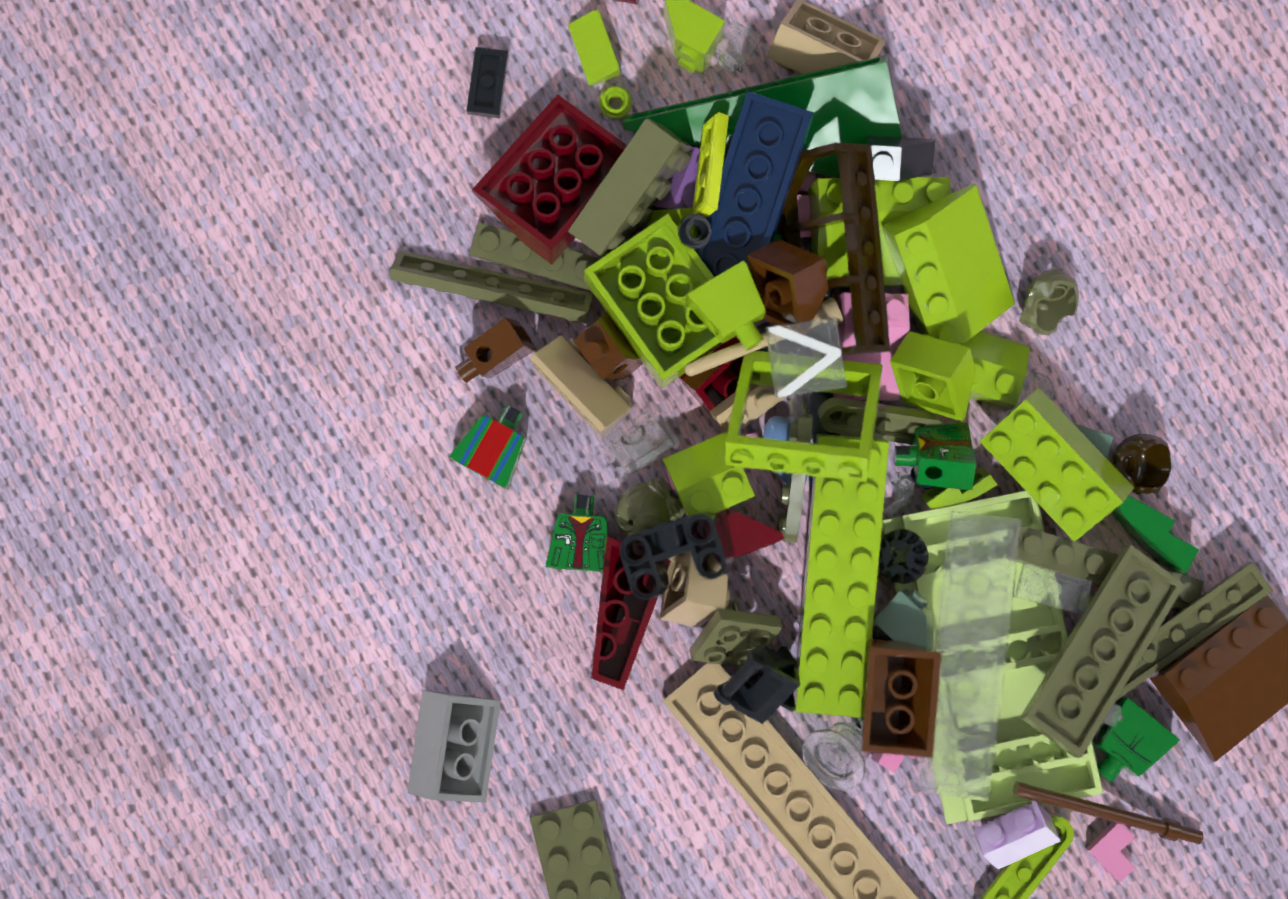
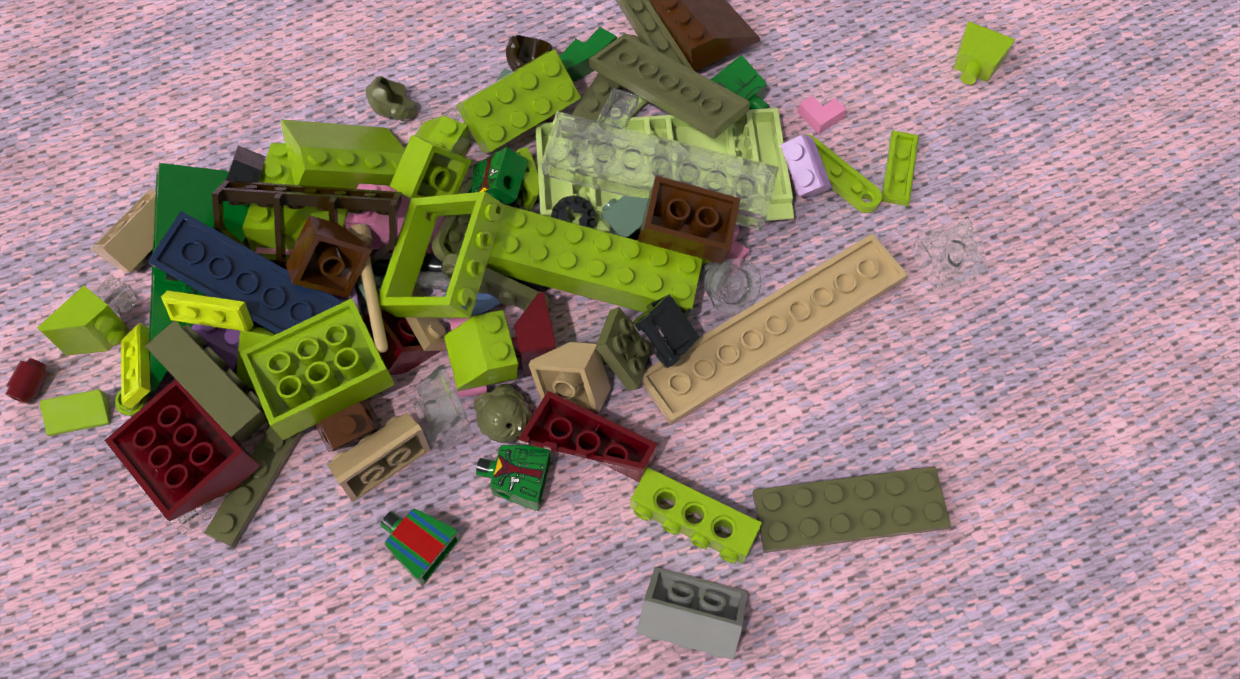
camera: 85 degrees left, 20 degrees down
olive plate [390,250,594,323] -> none
reddish brown torso [455,317,537,383] -> none
black plate [466,47,509,119] -> none
black beam [619,512,734,600] -> none
black plate [678,214,712,249] -> none
lime torso [686,261,766,351] -> none
clear tile [766,318,846,398] -> none
reddish brown bar [1012,781,1204,844] -> none
none -> neon yellow tile [121,323,150,409]
none -> lime brick [630,467,762,564]

